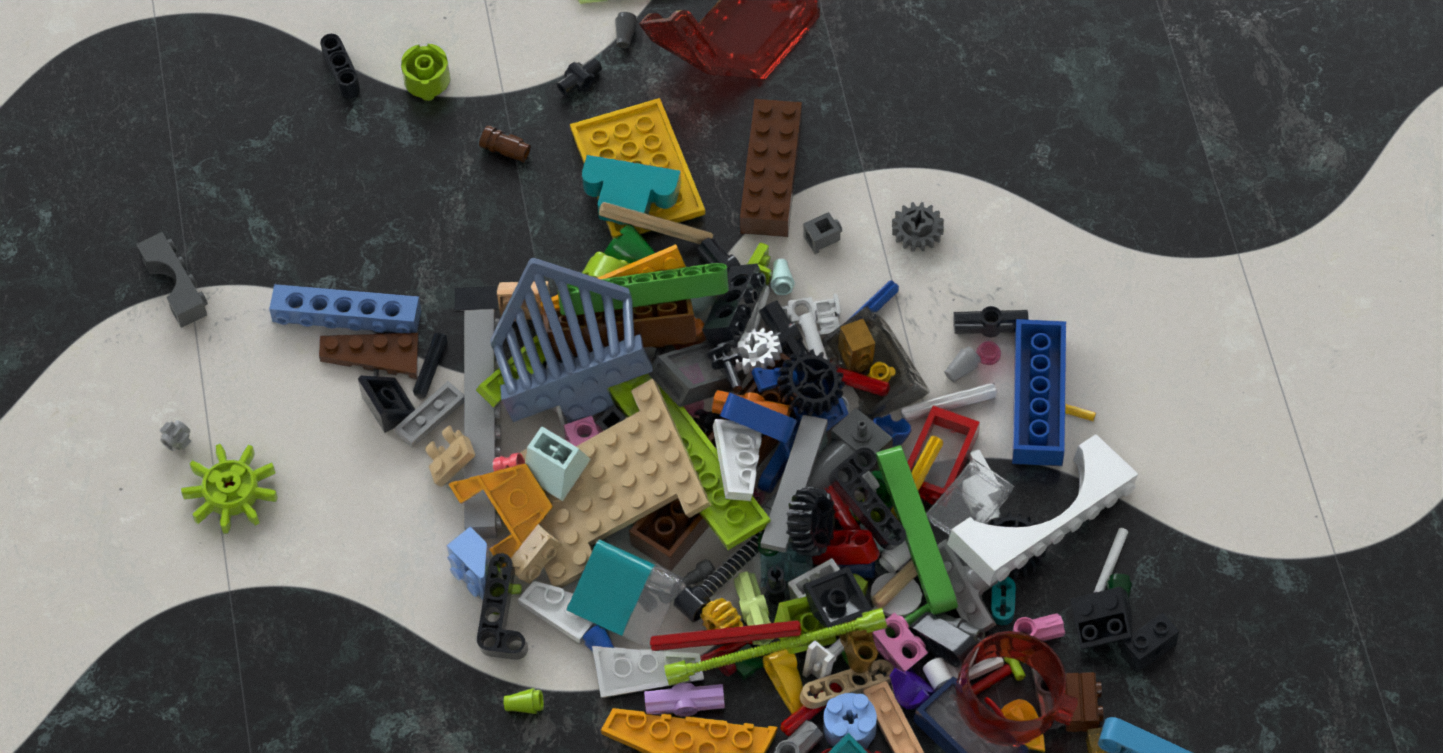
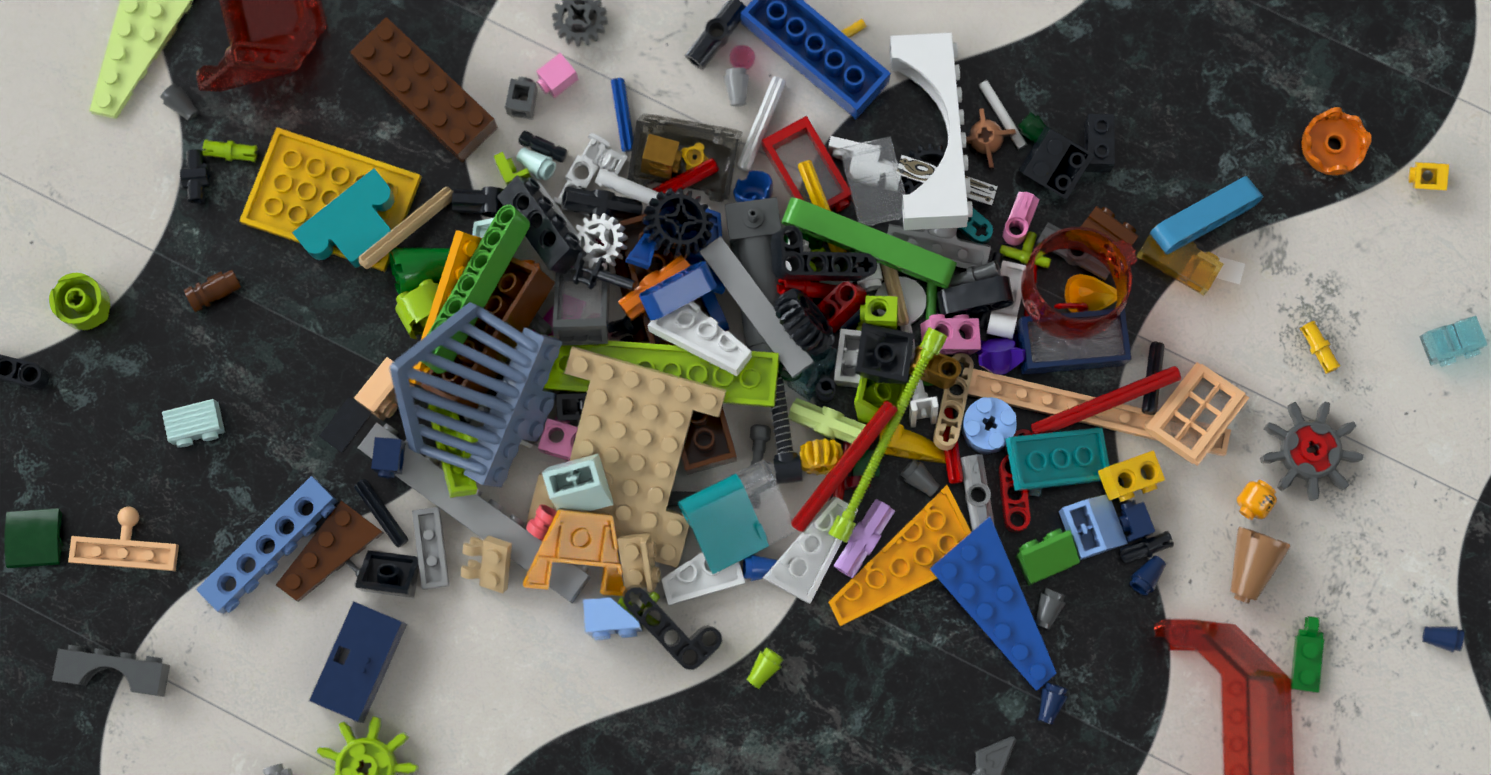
camera: 50 degrees left, 20 degrees up
none -> dark green slope [5,508,63,568]
none -> light nougat plate [68,507,179,571]
none -> light aqua brick [162,399,225,448]
none -> lime pin [203,139,257,162]
none -> dark blue brick [309,601,407,723]
none -> dark blue brick [371,437,406,478]
none -> black axle [518,130,567,163]
none -> bright pink brick [536,53,578,98]
none -> lime brick [860,296,898,330]
none -> sticker [896,155,998,205]
none -> dark grey cone [900,459,940,497]
none -> nougat piece [966,108,1016,168]

